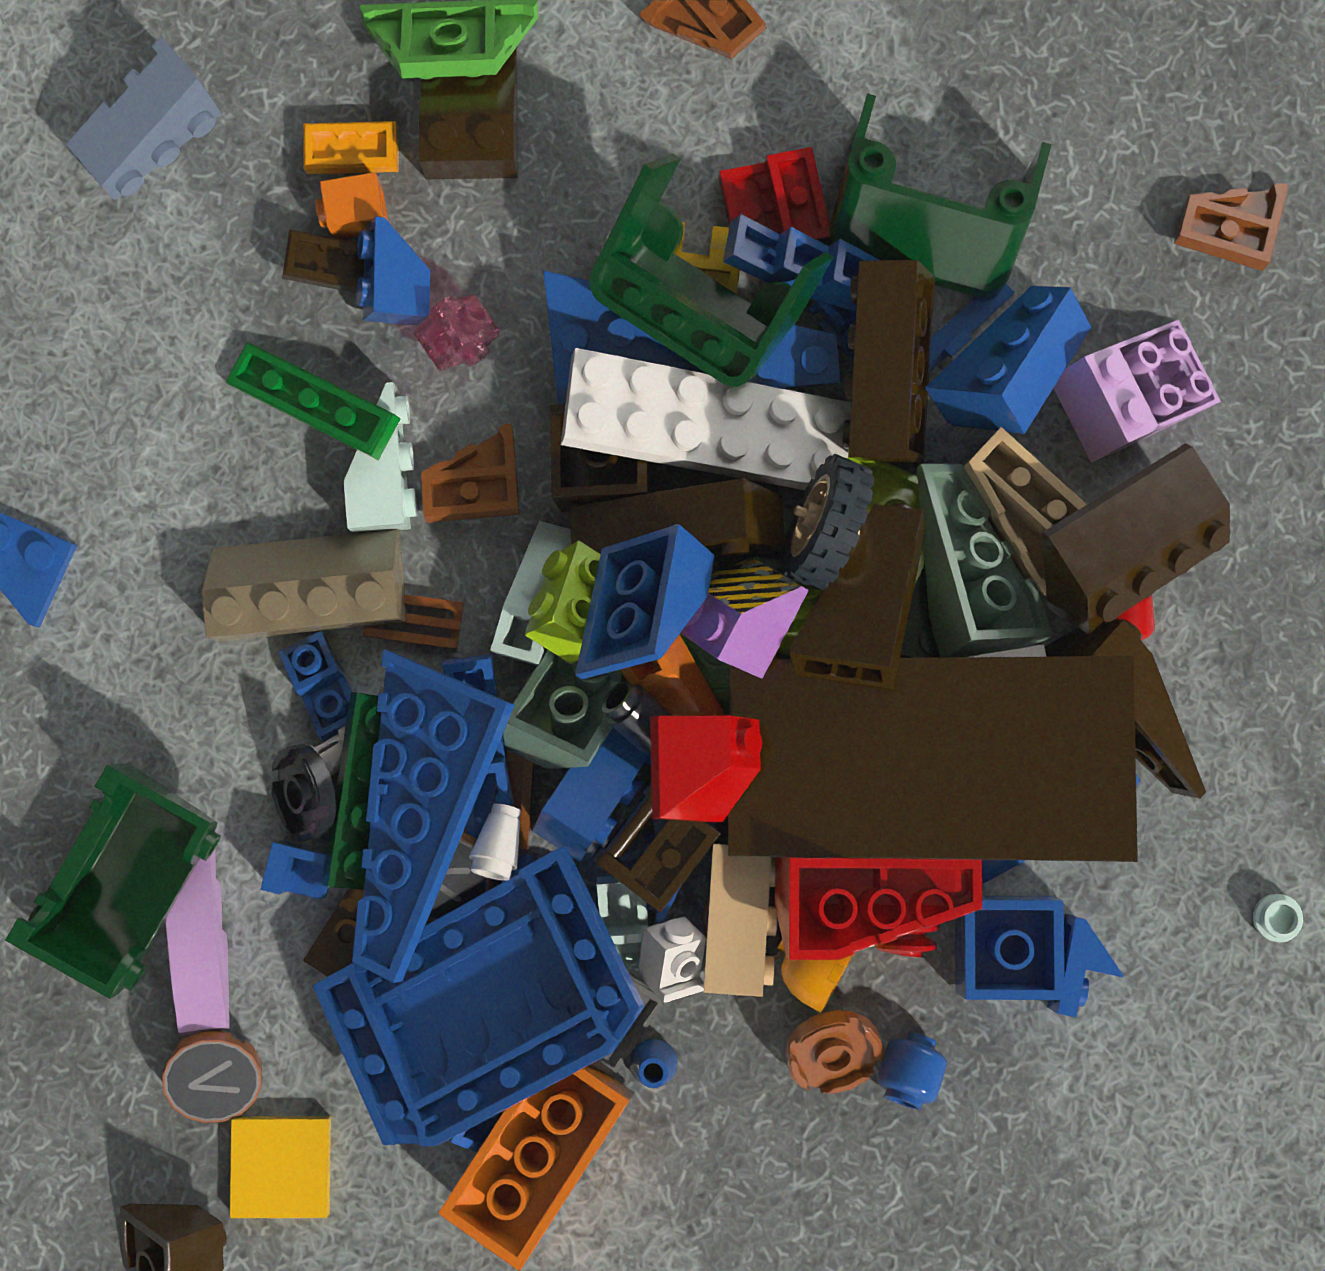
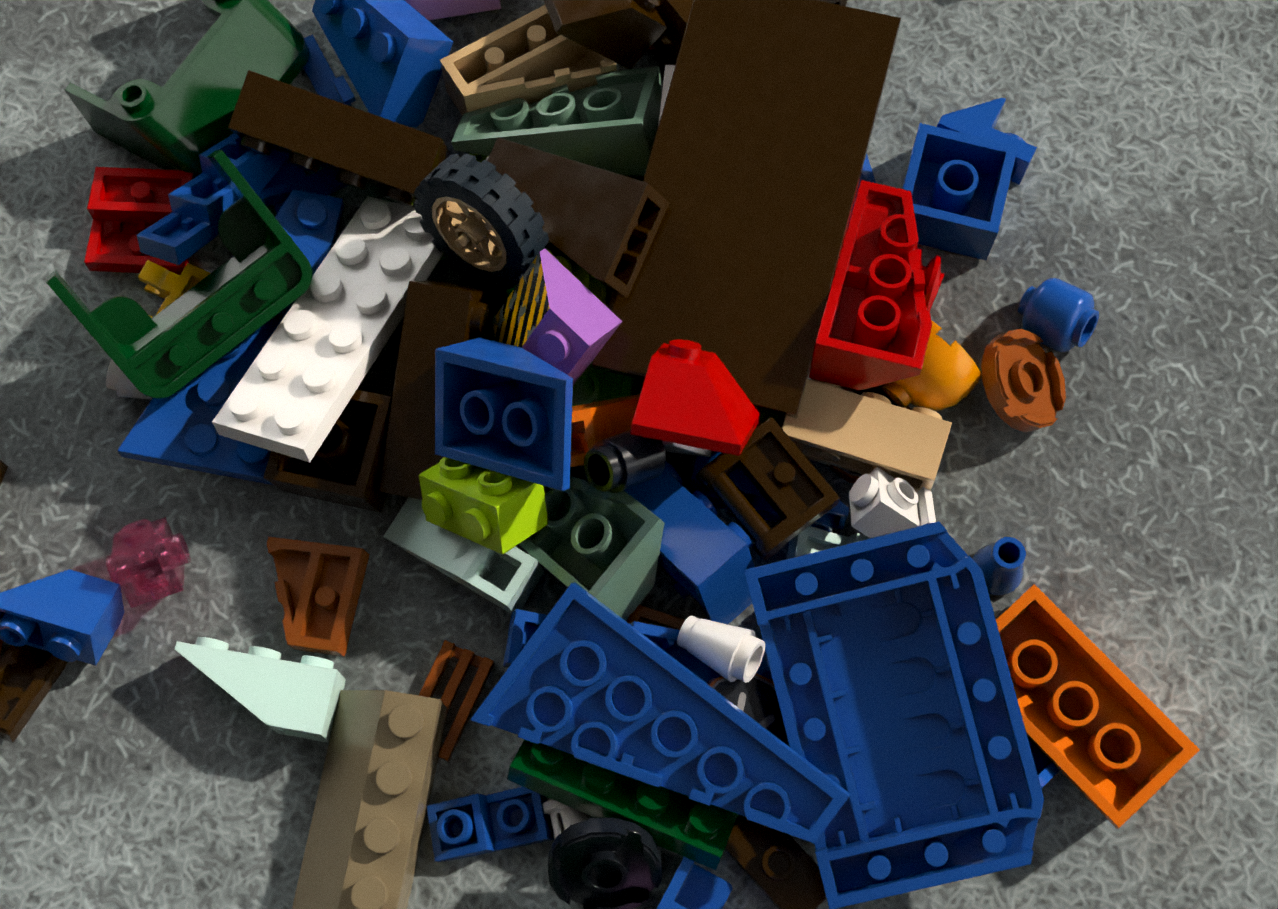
camera: 75 degrees left, 15 degrees down
green tile [225,342,401,461] -> none

